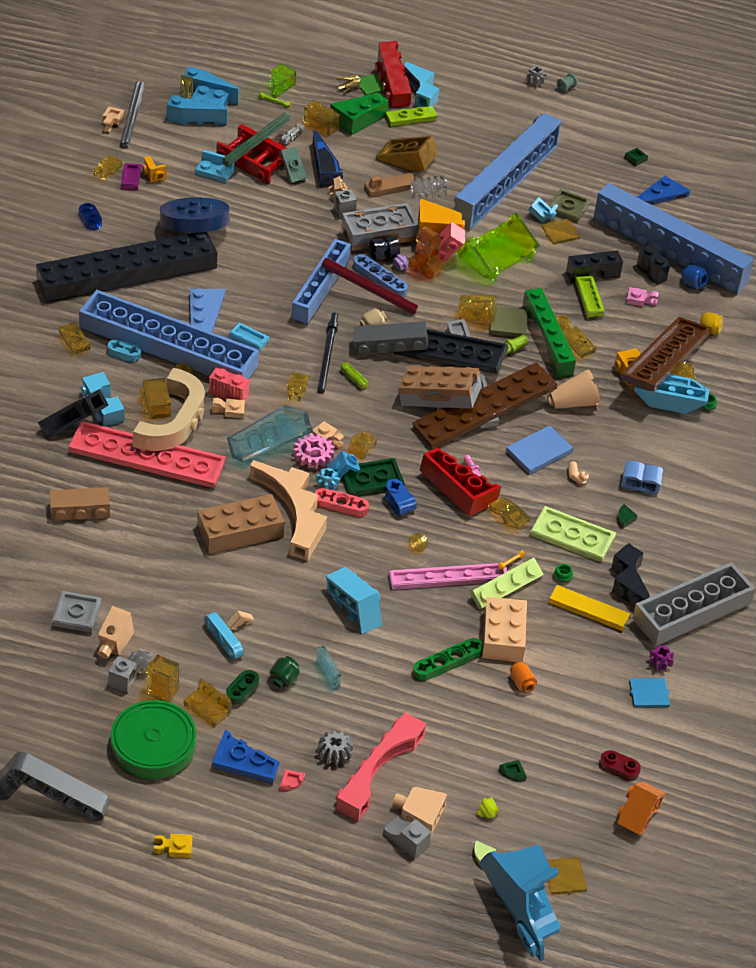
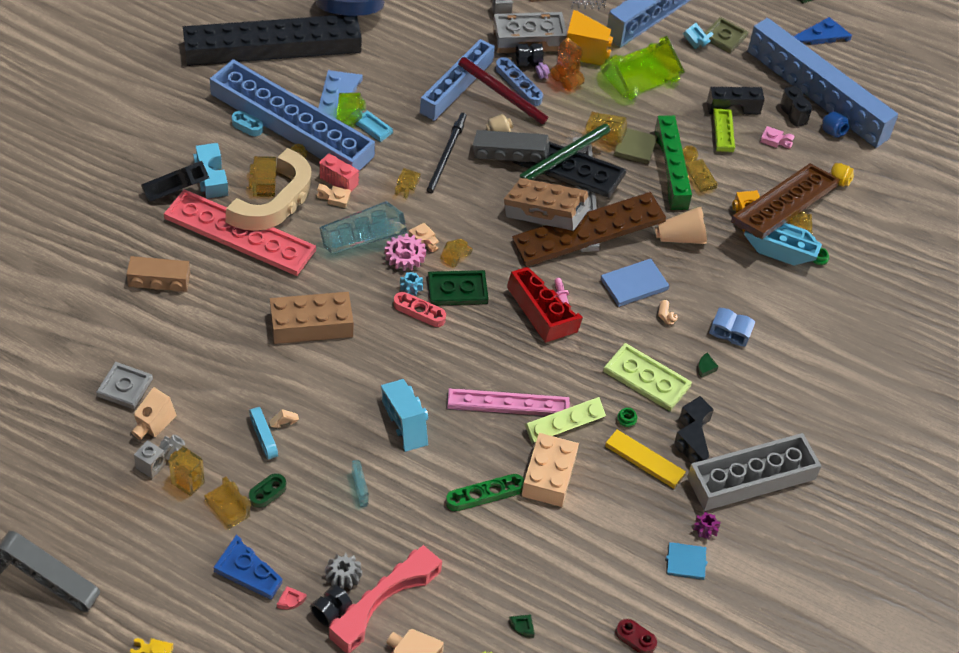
camera: 10 degrees right, 5 degrees up
clear yellow plate [59,322,91,355] -> none
green brick [111,700,196,779] -> none
light nougat arch [250,460,327,561] -> none
dark green head [269,656,300,688] -> none
dark azure bracket [327,451,360,478] -> none
lime axle [340,362,369,390] -> none
blue piece [385,479,417,516] -> none
clear yellow plate [409,533,428,552] -> none
coral brick [429,222,465,264] -> none
clear yellow slope [489,496,531,529] -> none
light orange hinge [498,550,525,570] -> none
lime pin [505,334,529,355] -> none
orange brick [510,662,537,692] -> none
clear yellow piece [542,219,581,245] -> none
none -> black wheel [310,585,352,627]
none -> clear neon green slope [336,93,366,127]
none -> dark green axle [520,124,611,180]

